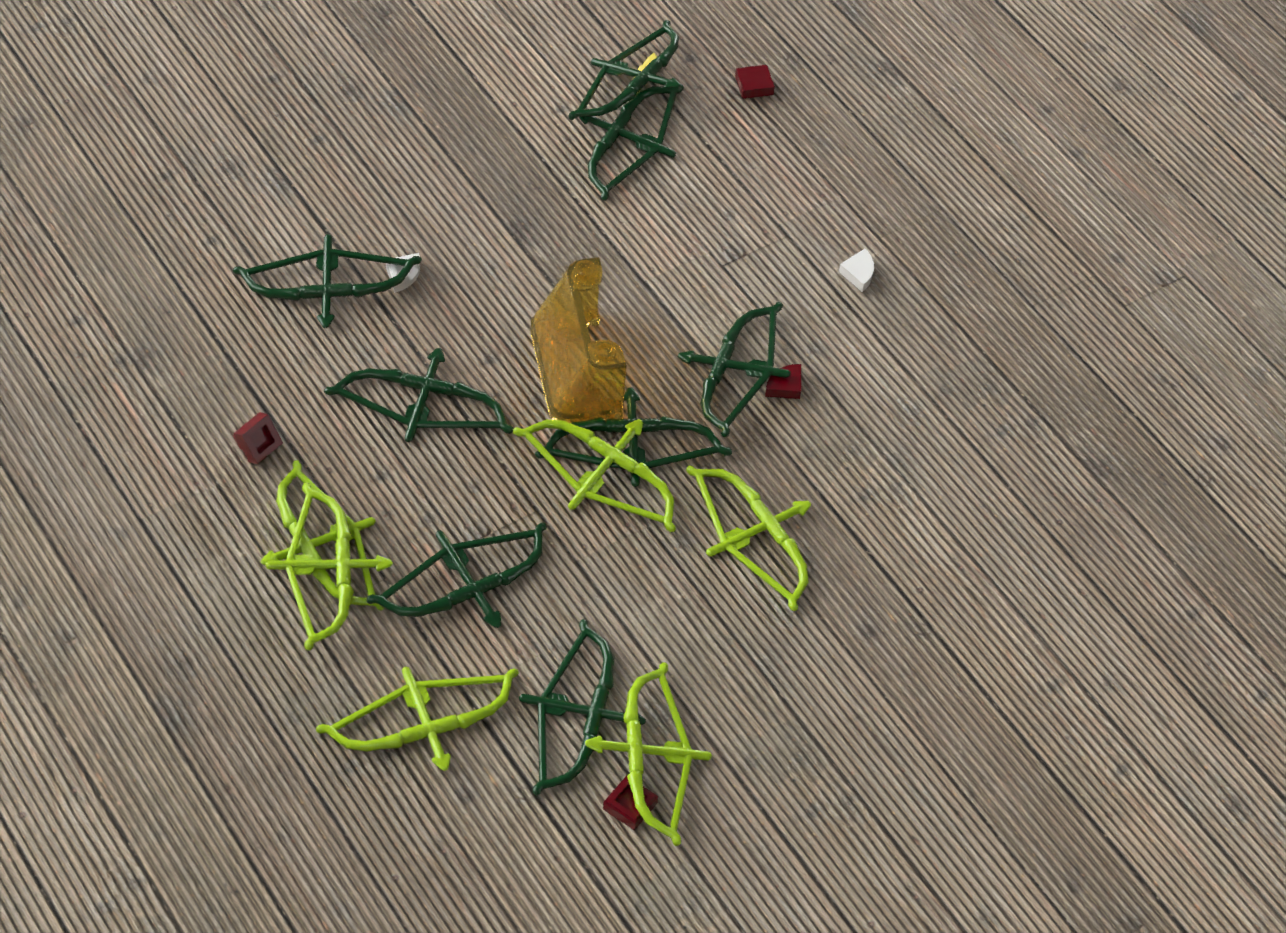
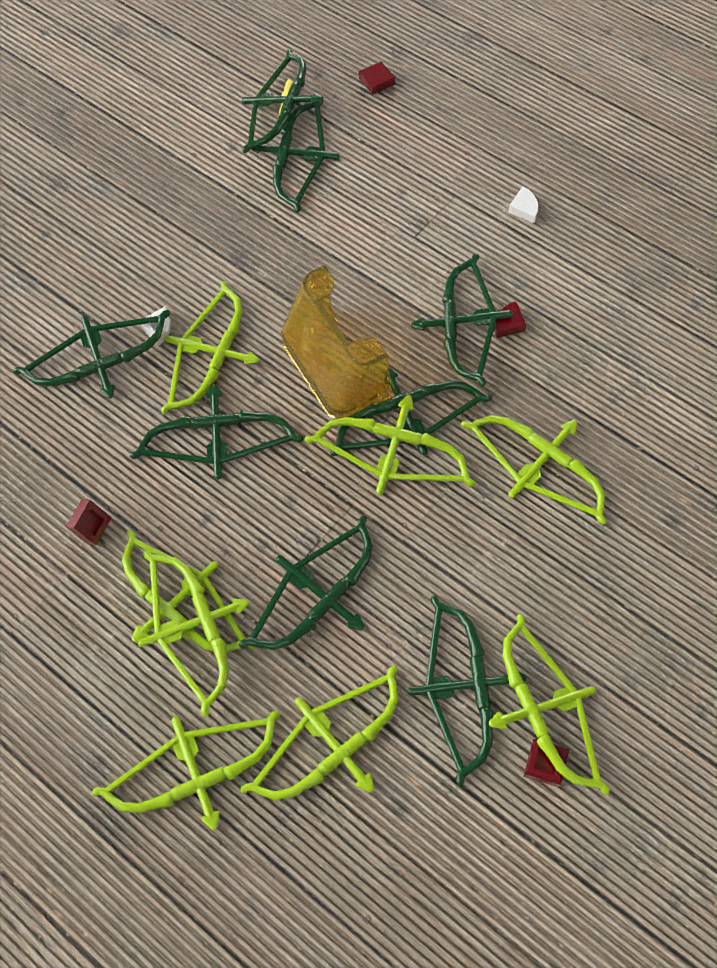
camera: 10 degrees left, 10 degrees up
none -> lime piece [92,710,281,830]
none -> lime piece [161,280,259,415]

